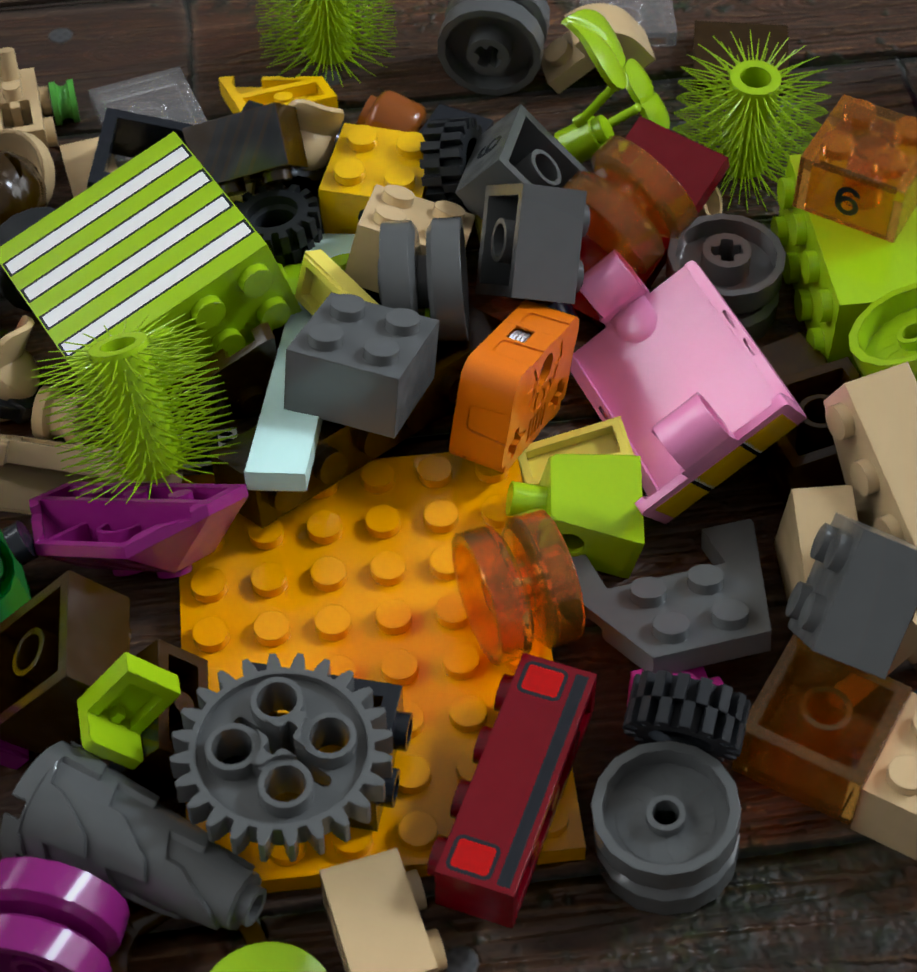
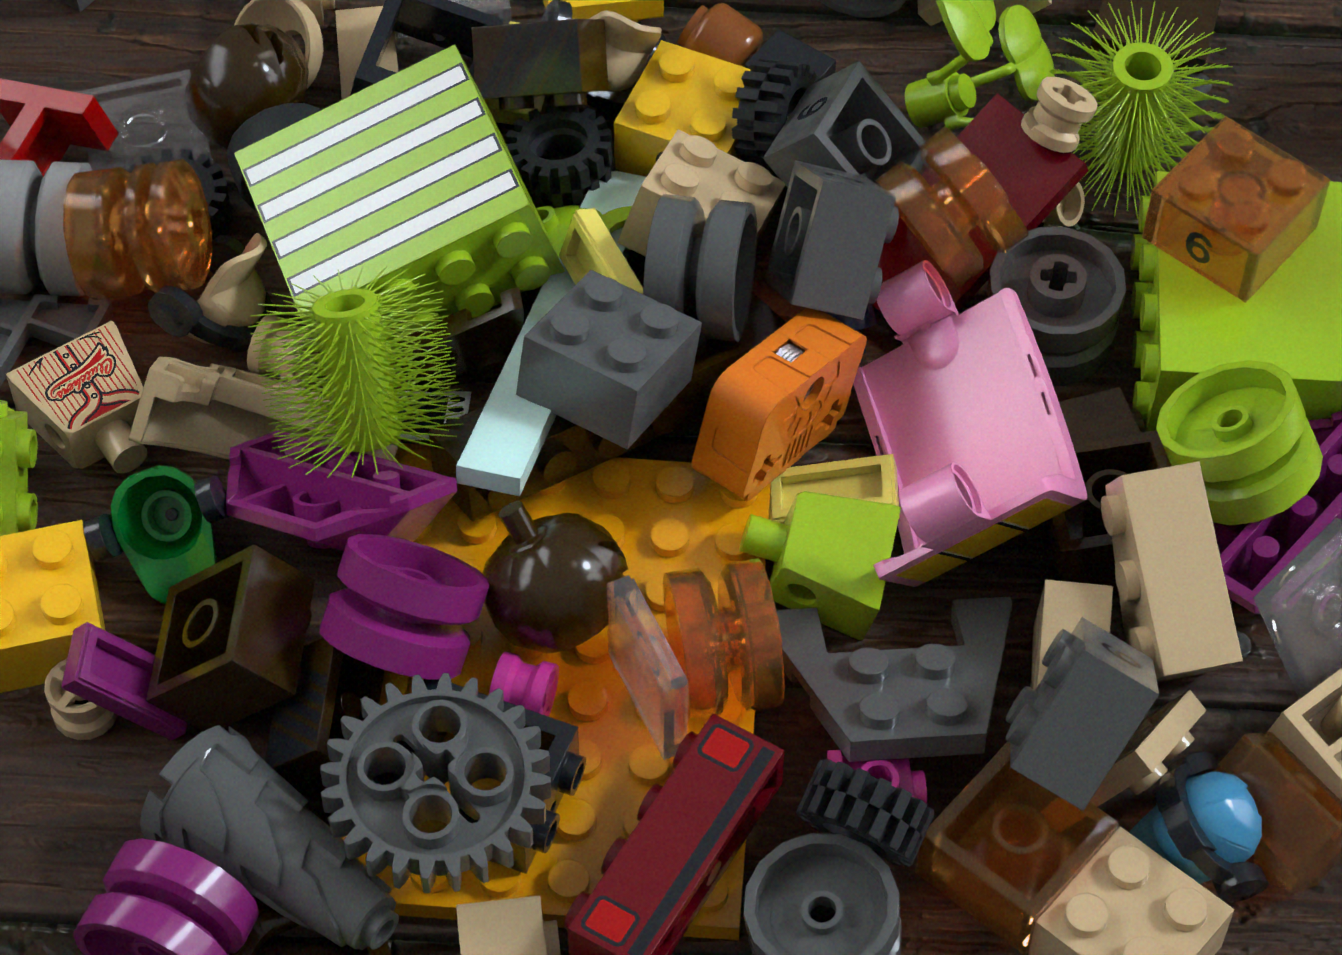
camera: 10 degrees right, 5 degrees up
lime bracket [77,652,181,770] -> none
none -> magenta wheel [319,534,489,680]
none -> dark brown piece [483,501,628,654]
none -> dark pink wheel [489,651,559,717]
none -> clear tile [607,575,688,760]
none -> tan wheel [1021,77,1098,153]

